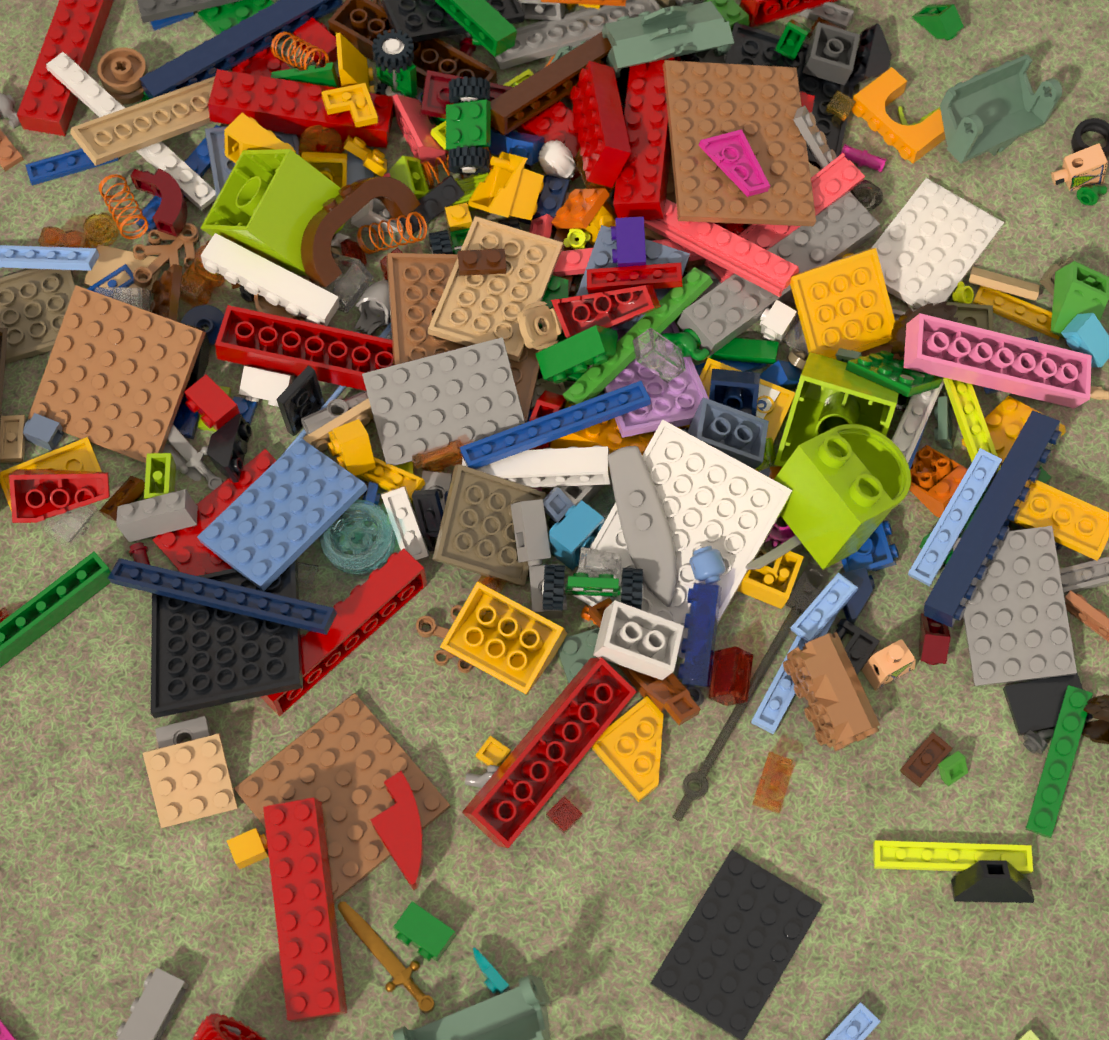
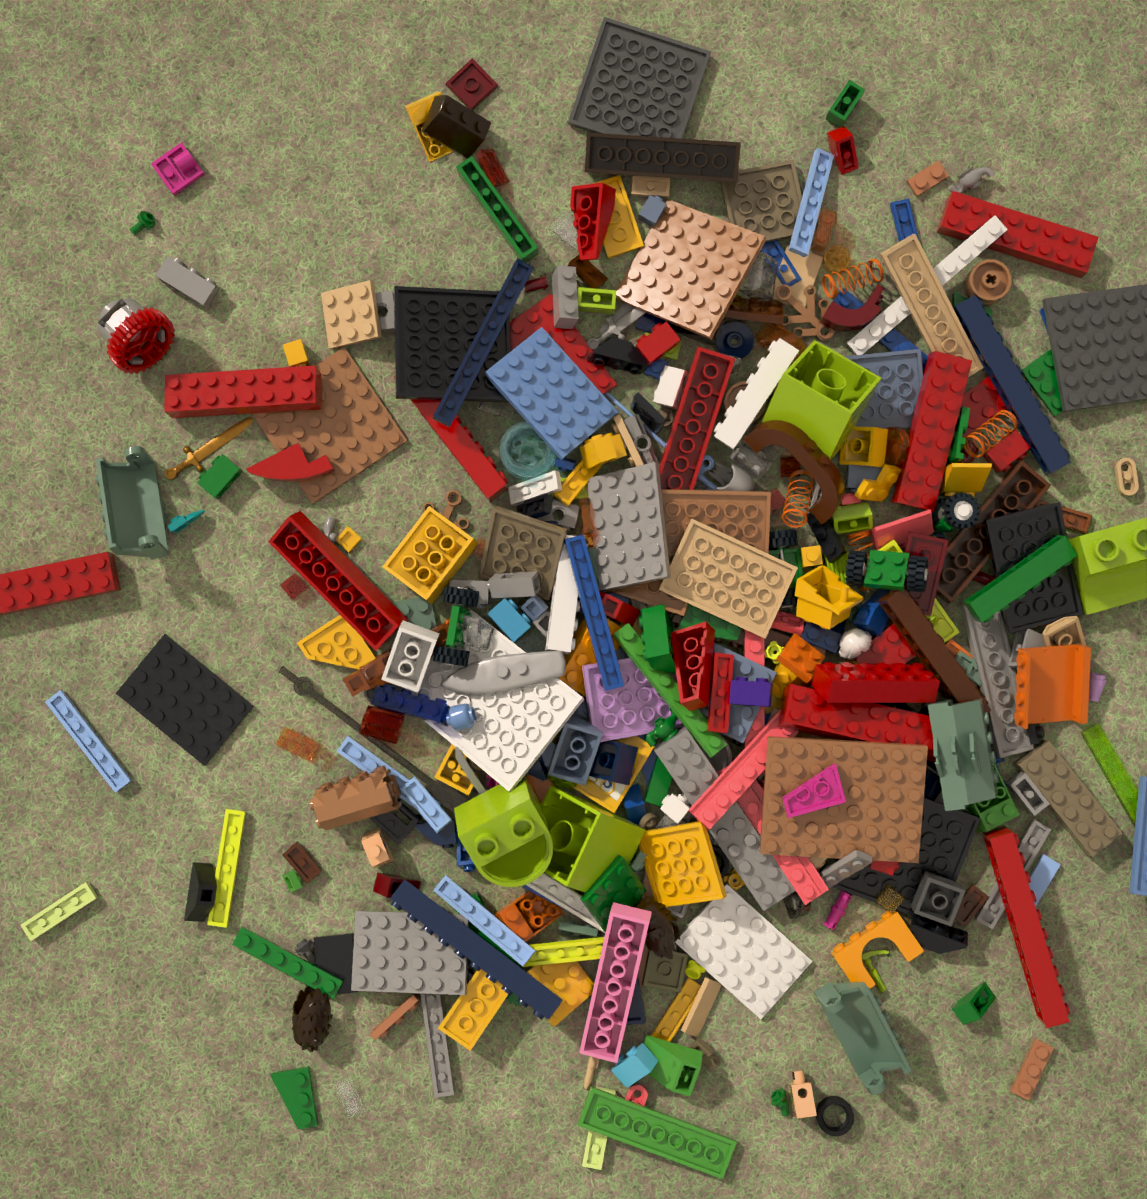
camera: 100 degrees right, 20 degrees up
yellow slope [224,113,296,163] -> none
yellow plate [322,83,378,128] -> none
reddish brown plate [458,249,506,276] -> none
tan plate [517,301,562,350] -> none
clear brick [633,328,686,383] -> none
green slope [775,19,811,61] -> none

